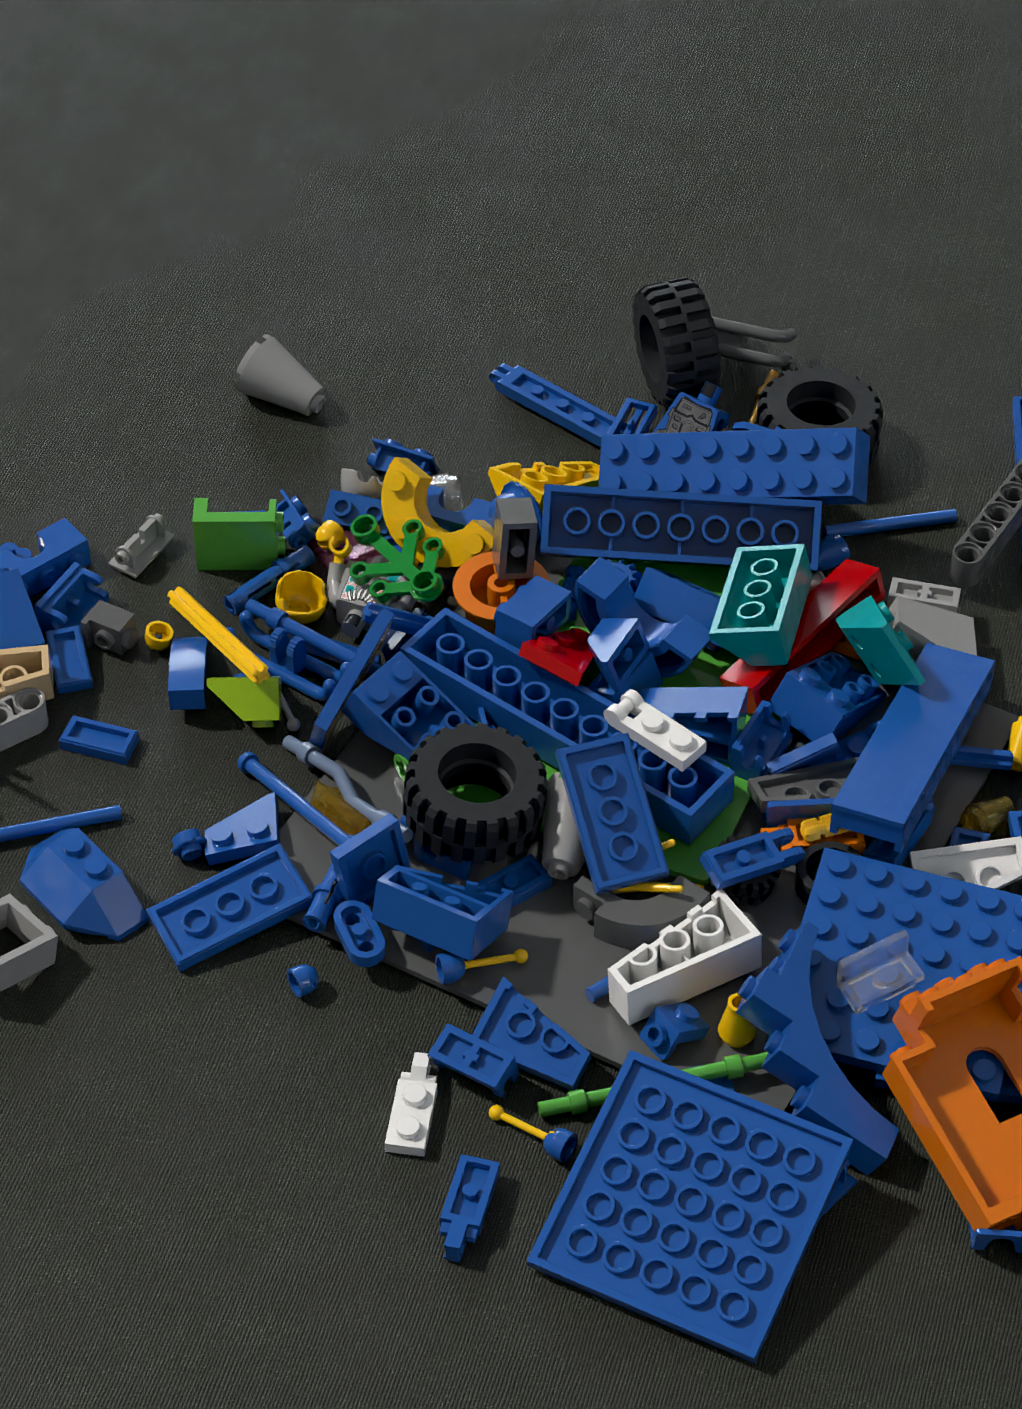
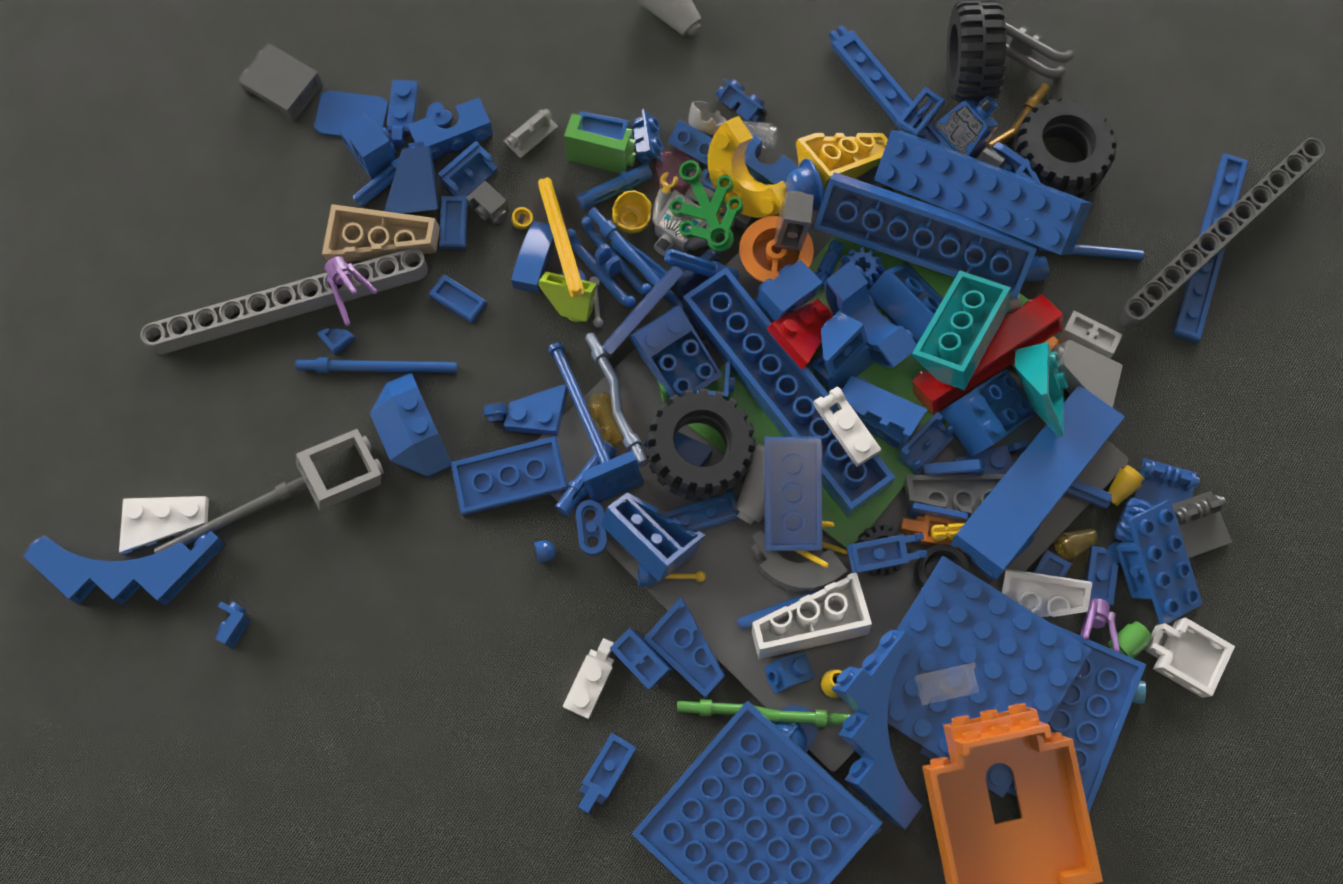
camera: 15 degrees right, 25 degrees up
yellow hinge [315,520,346,550] -> none
blue hinge [489,1105,578,1163] -> none

